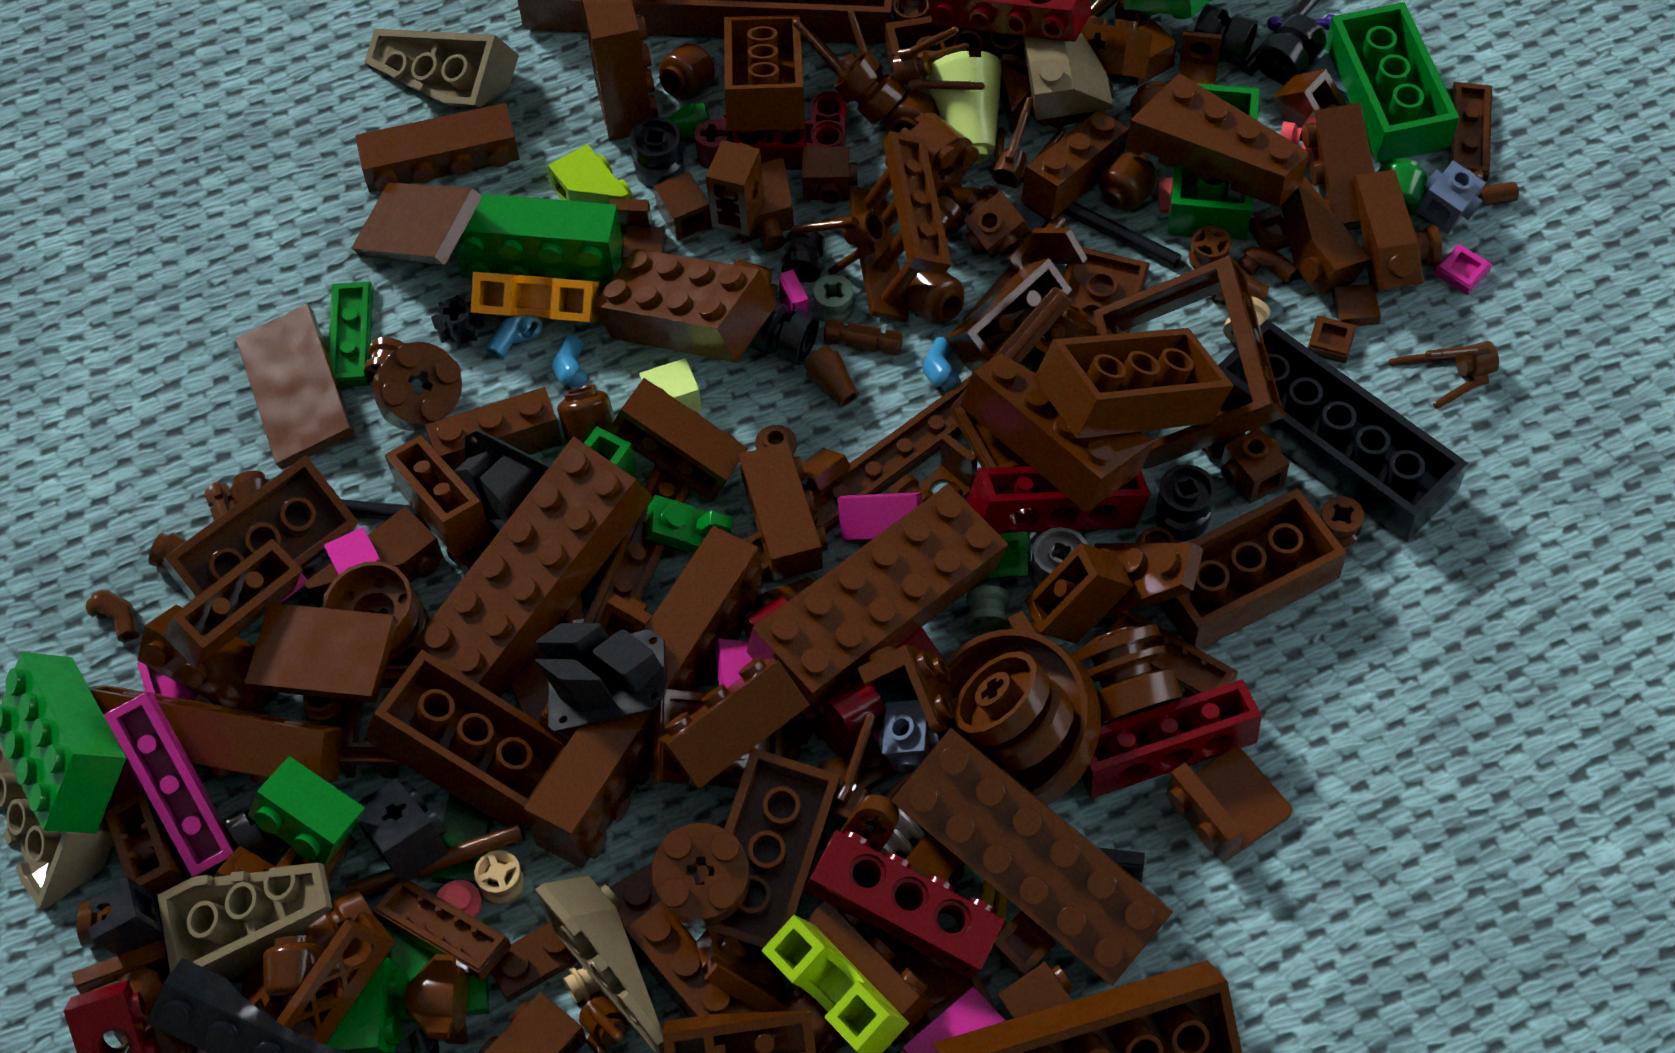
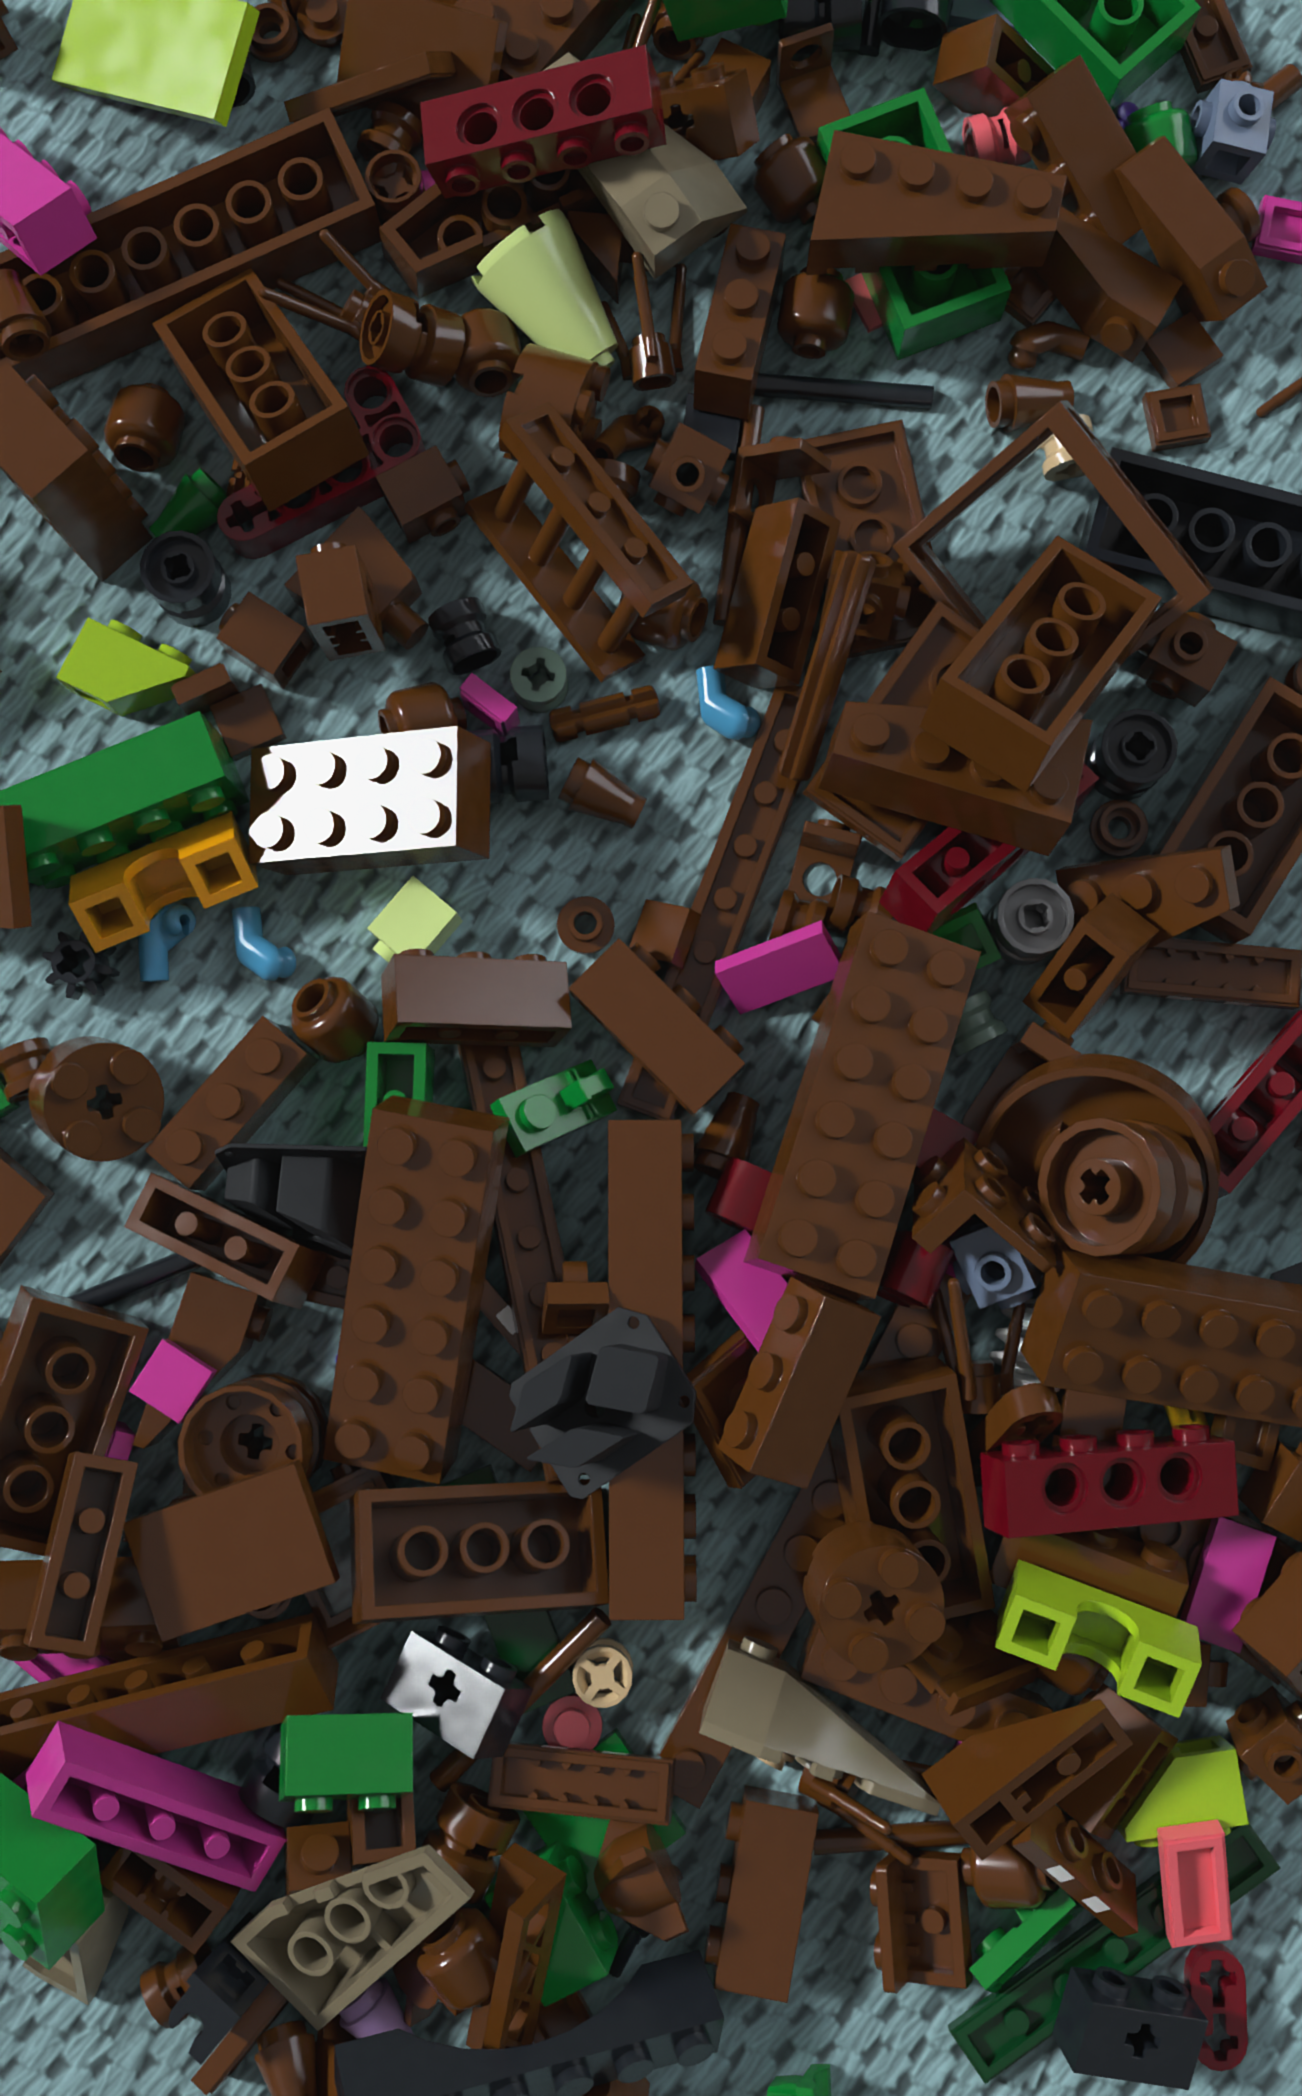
camera: 25 degrees left, 25 degrees up
reddish brown plant [791,211,885,275] -> none
reddish brown plant [893,26,985,91] -> none
reddish brown wheel [1071,624,1183,726] -> none
reddish brown wheel [1189,225,1231,269] -> none

